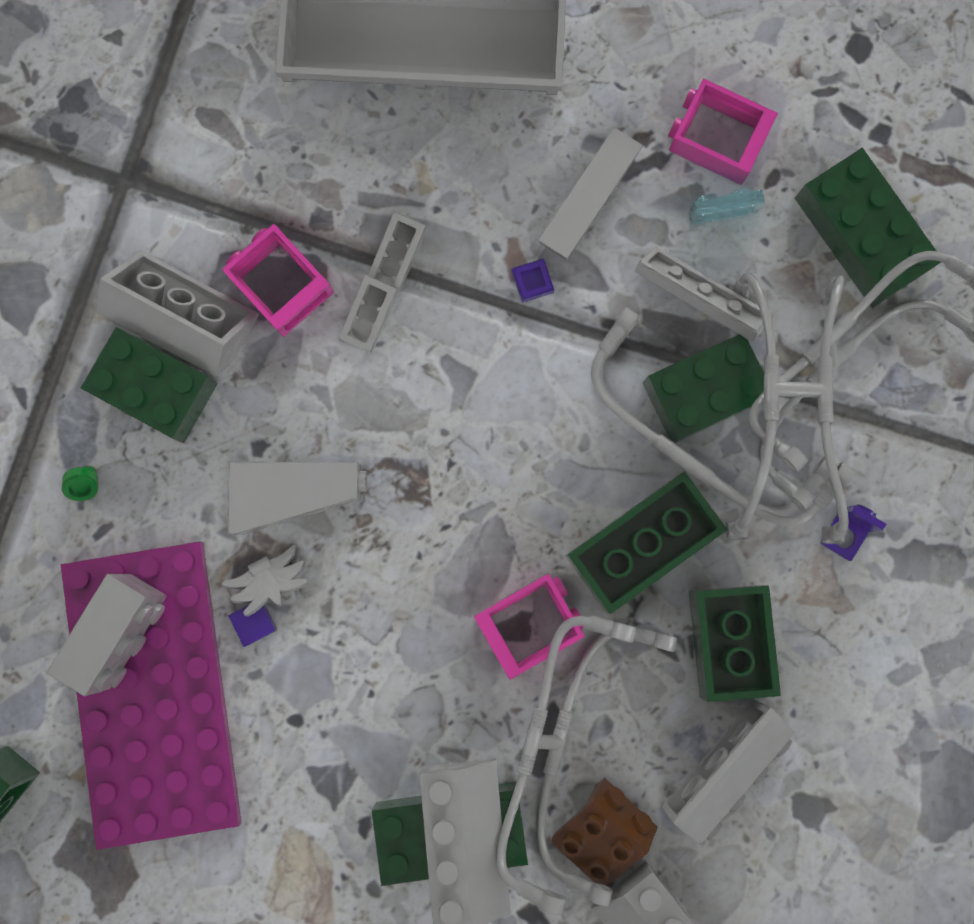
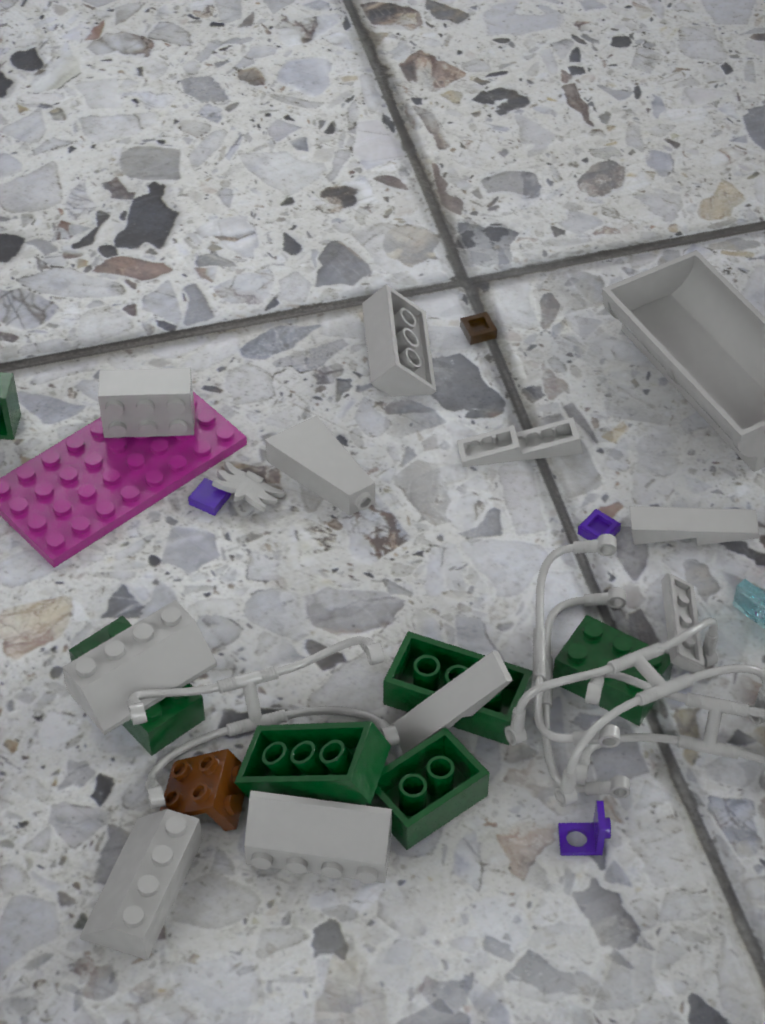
camera: 55 degrees right, 35 degrees down
green tile [61,466,98,501] -> none
dark green brick [80,327,218,443] -> none
dark pink window [222,224,334,338] -> none
dark pink window [474,574,585,680] -> none
none -> dark green brick [234,721,391,805]
none -> light grey slope [391,651,513,754]
none -> dark brown plate [460,312,497,345]

